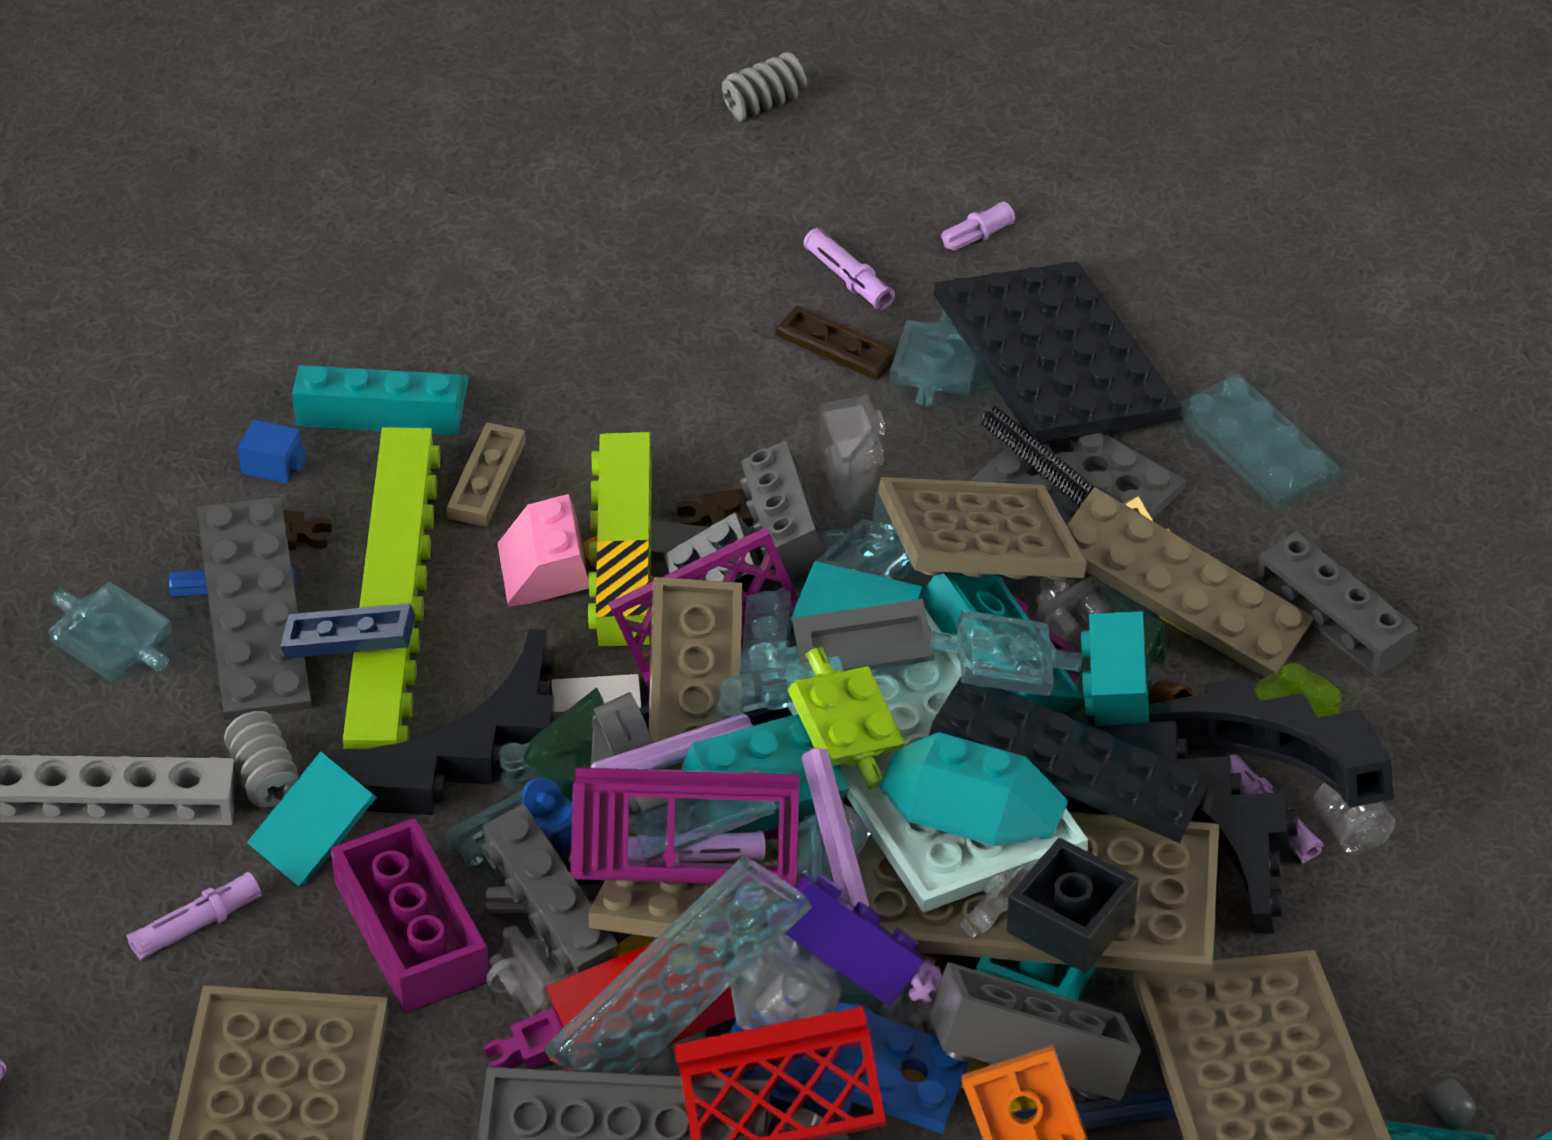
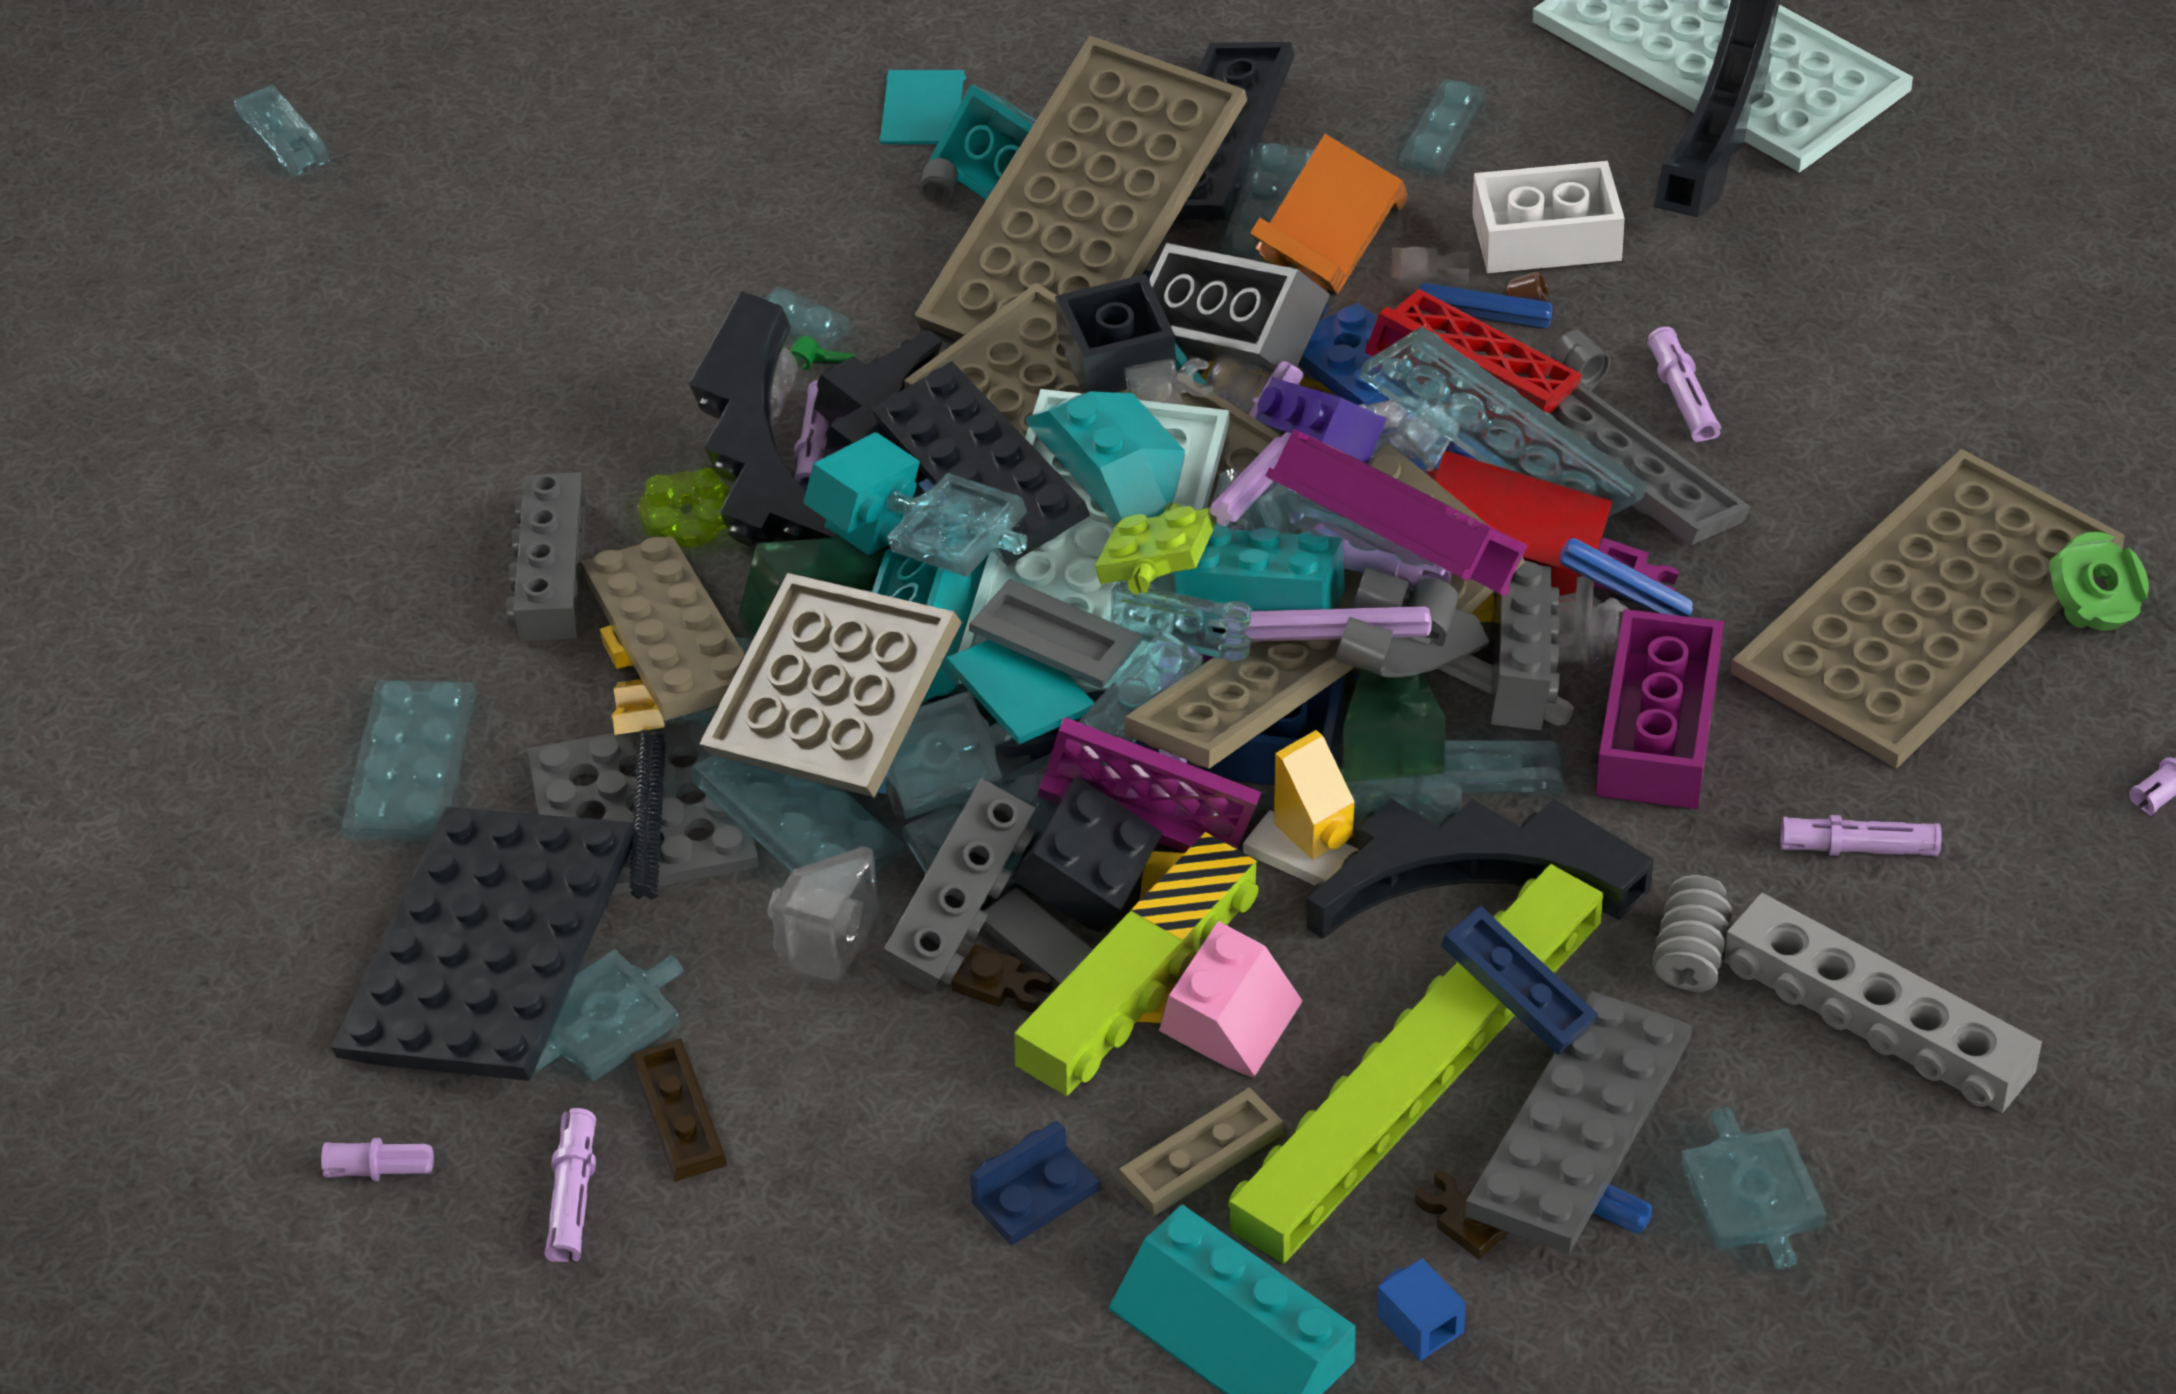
camera: 140 degrees left, 0 degrees up
teal piece [247,752,377,888] -> none
blue hips [521,777,573,854] -> none
none -> clear light blue plate [764,285,851,350]
none -> green hand [788,336,856,370]
none -> dark blue bracket [970,1121,1100,1246]
none -> yellow slope [1274,730,1354,860]
none -> blue axle [1559,538,1693,617]

